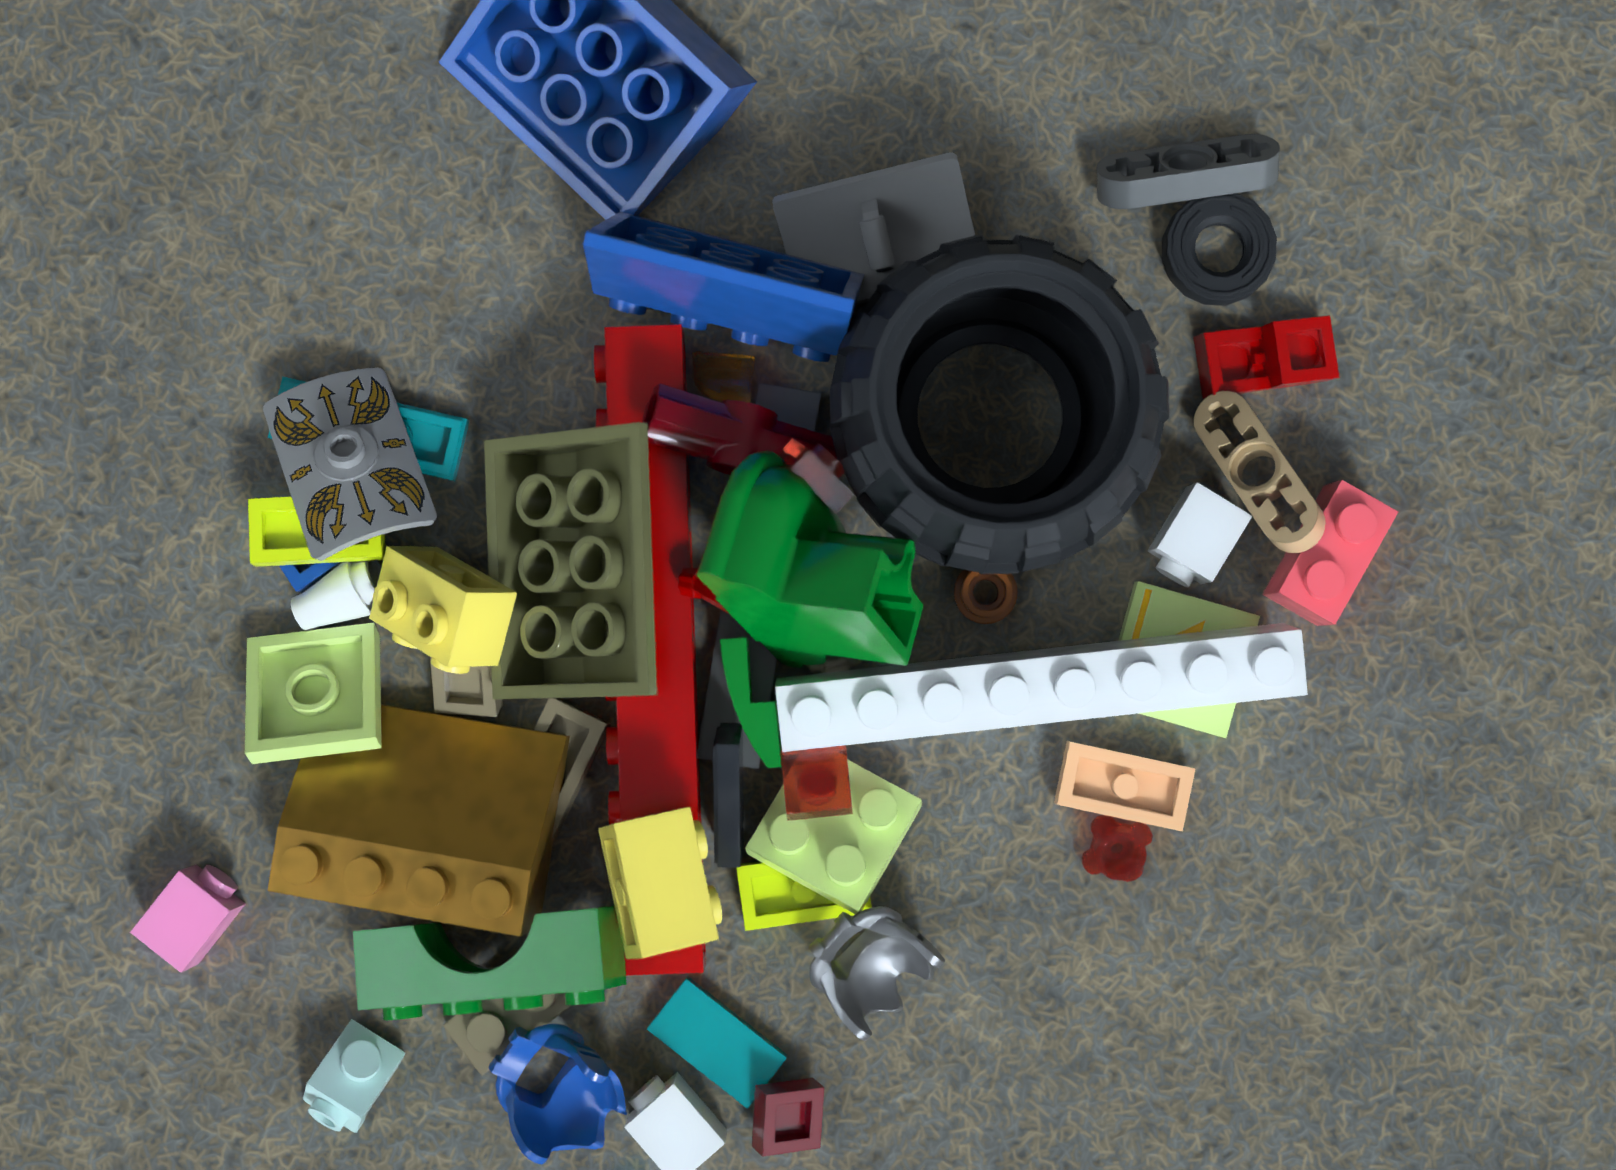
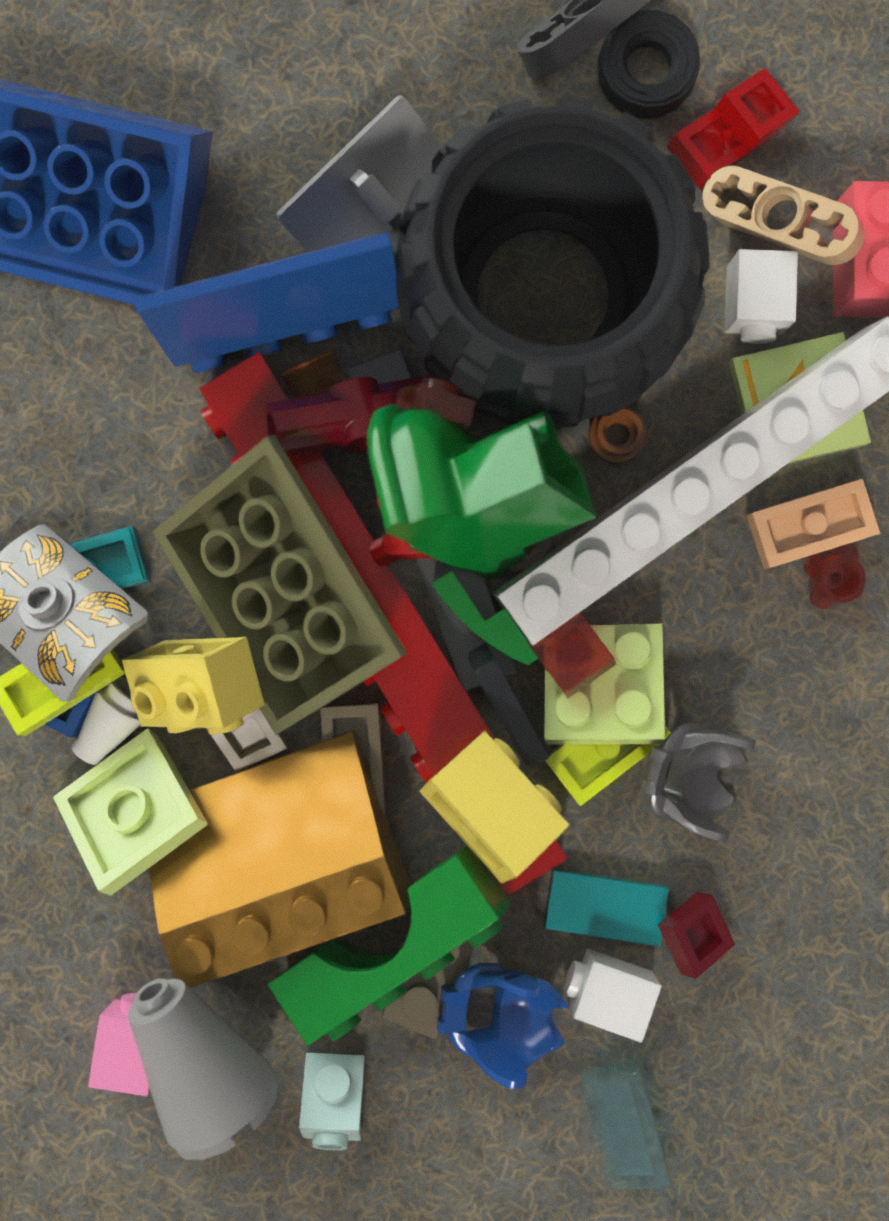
camera: 25 degrees left, 0 degrees up
none -> light grey cone [128,978,279,1160]

